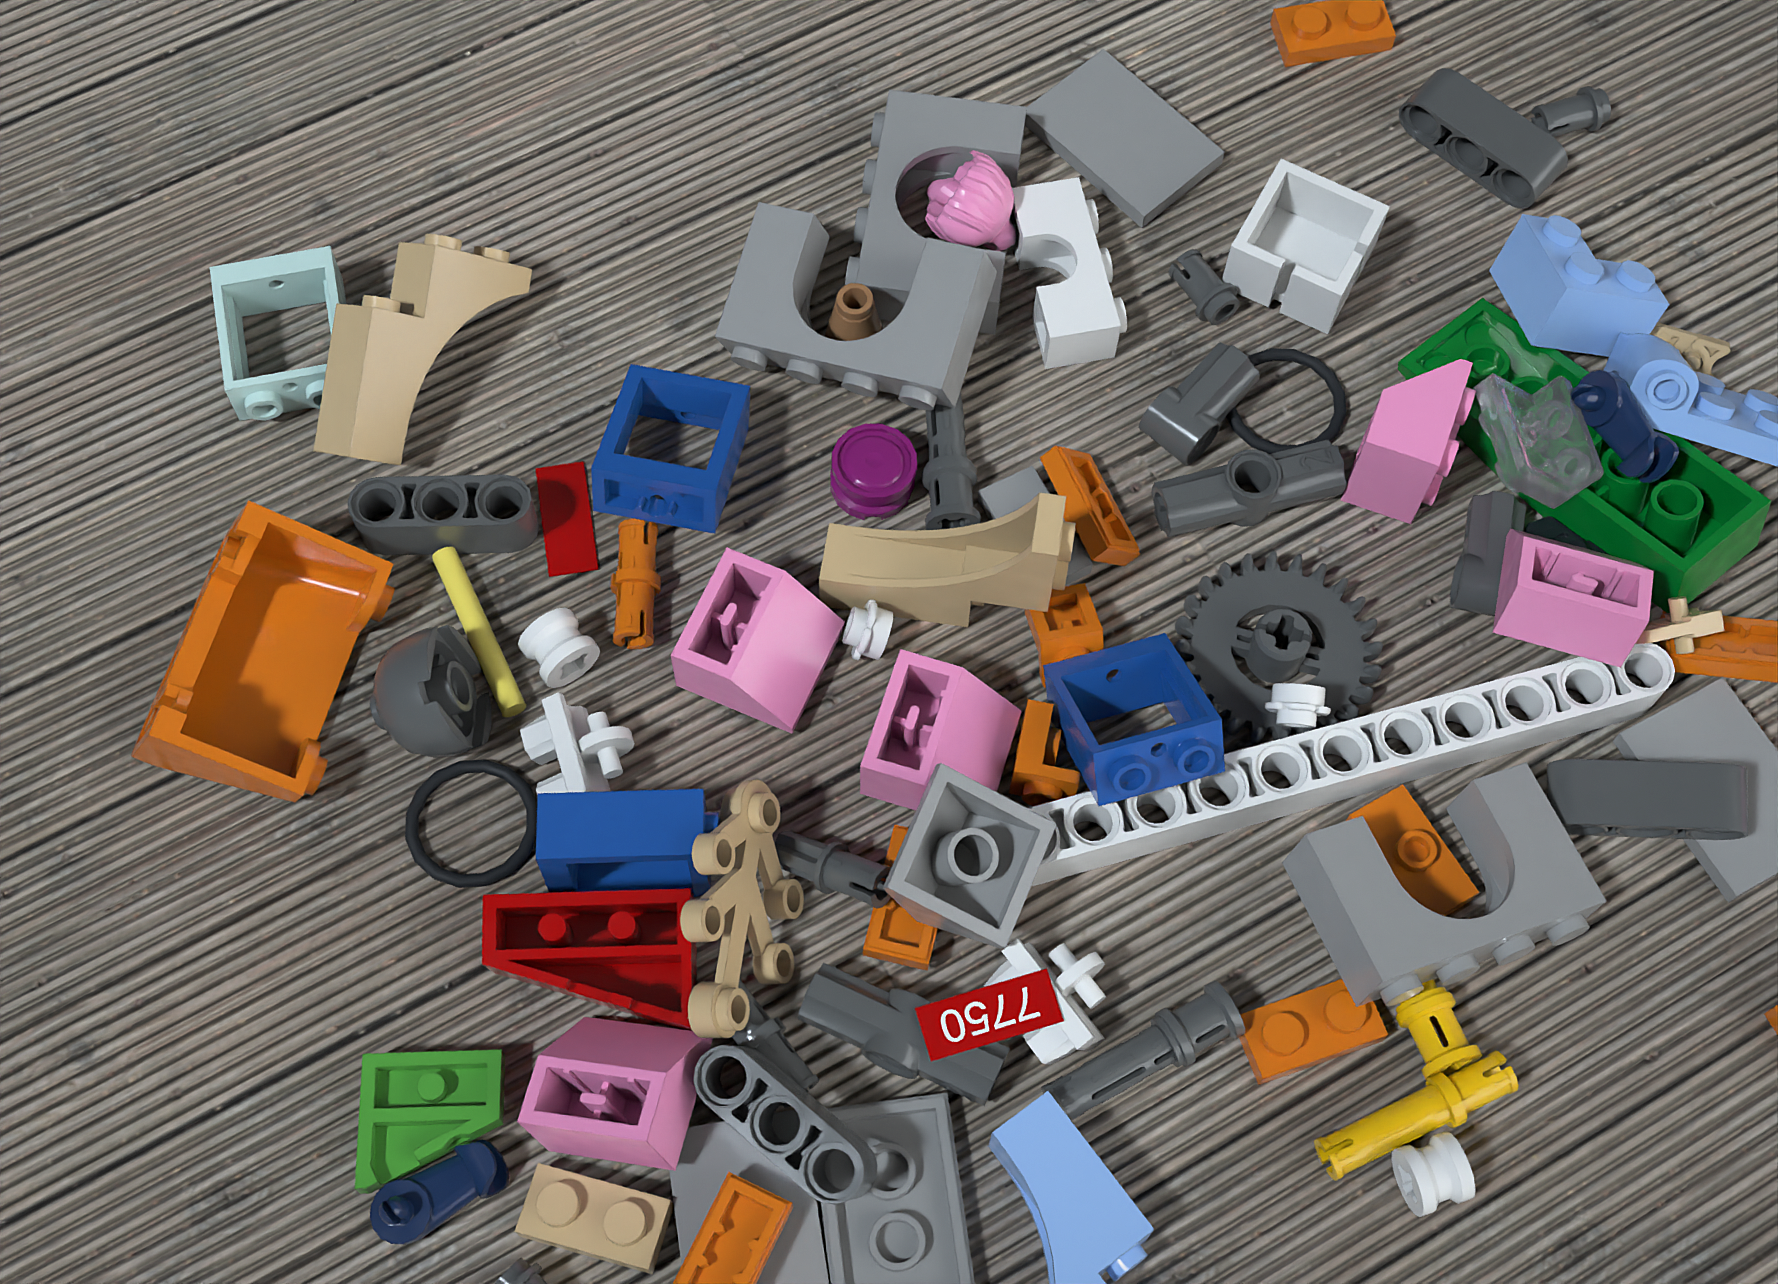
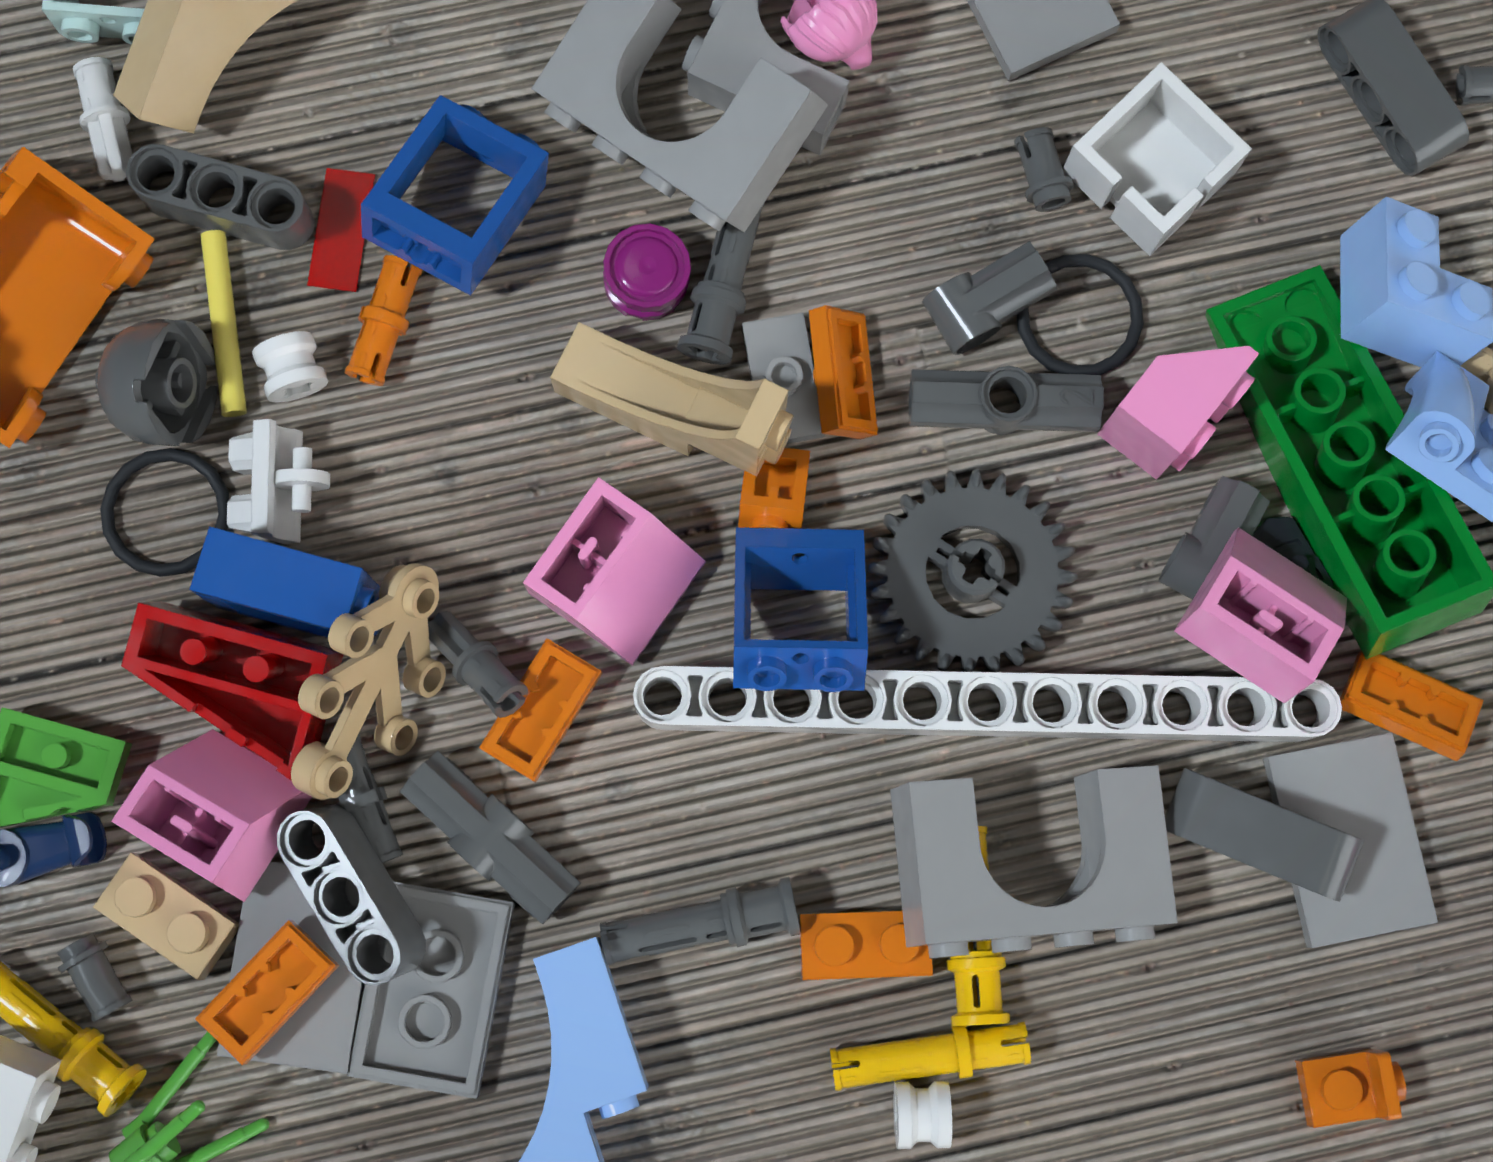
camera: 15 degrees right, 15 degrees up
bright pink slope [671,547,845,734] -> none
medium nougat cone [825,283,883,341] -> none
white plate [843,600,893,660] -> none
light grey slope [883,763,1057,948] -> none
red sticker [915,968,1064,1061] -> none
white hips [984,938,1106,1065] -> none
white arch [1009,177,1127,369] -> none
orange bracket [1009,699,1081,806] -> none
white plate [1265,683,1331,728] -> none
orange plate [1346,784,1480,916] -> none
clear bracket [1473,373,1604,509] -> none
dark blue piece [1570,370,1679,483] -> none
tan piece [1635,596,1725,654] -> none
none -> white axle [73,57,133,182]

